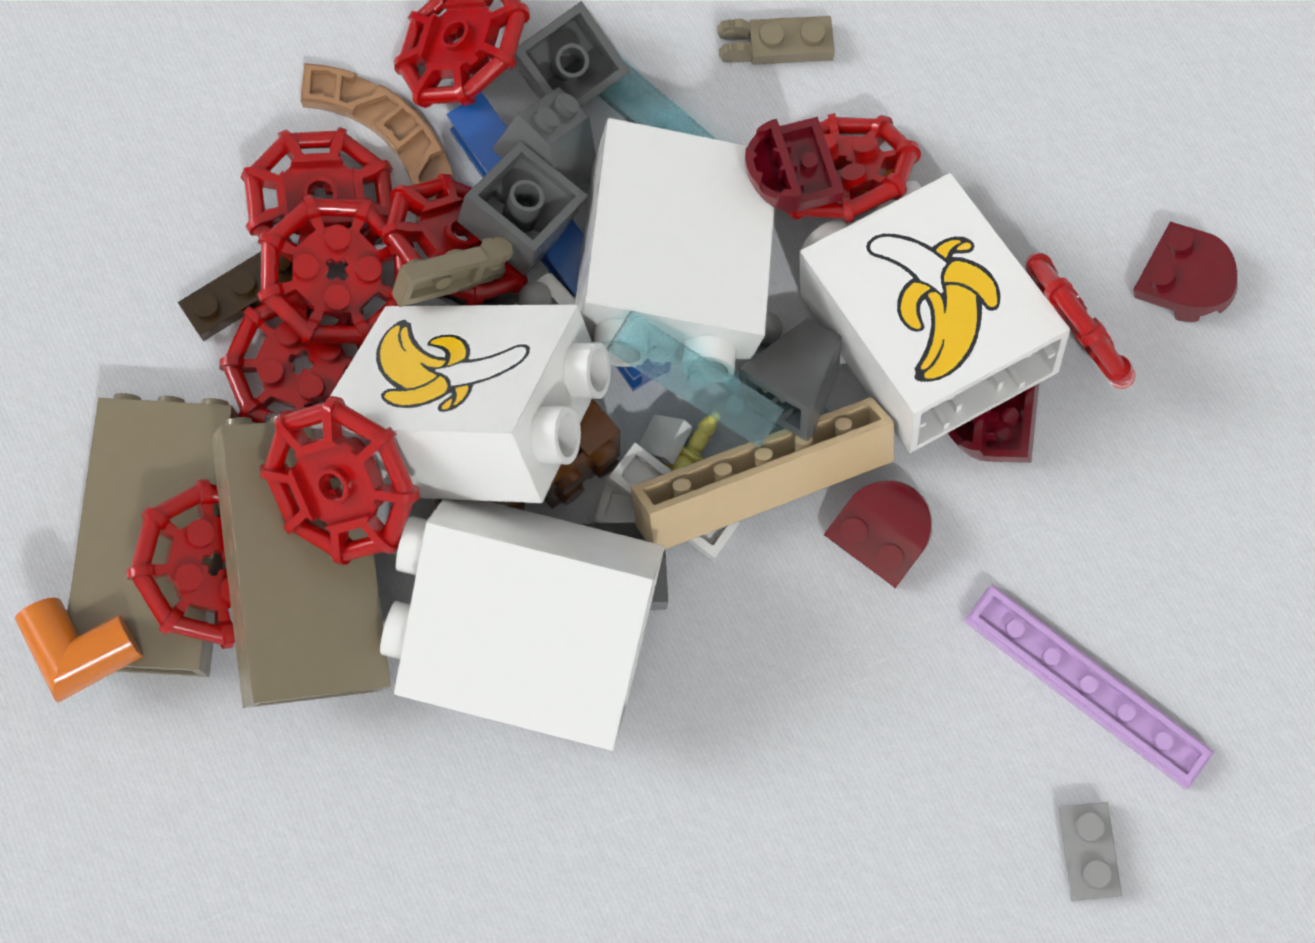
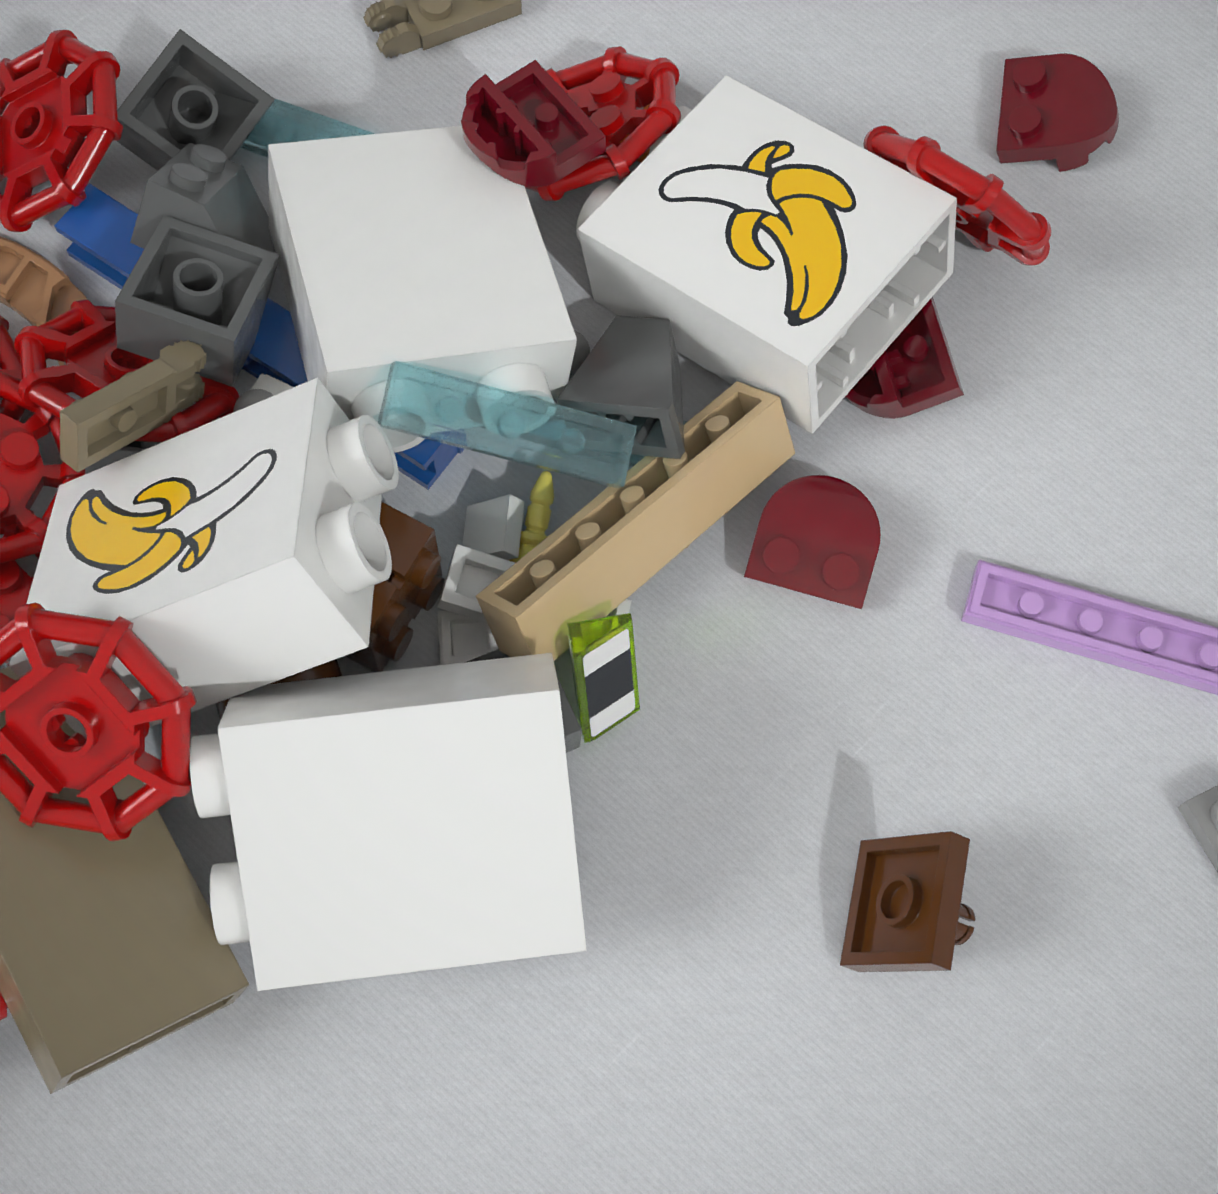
camera: 20 degrees left, 5 degrees down
none -> slope [567,613,640,743]
none -> reddish brown tile [840,831,975,972]

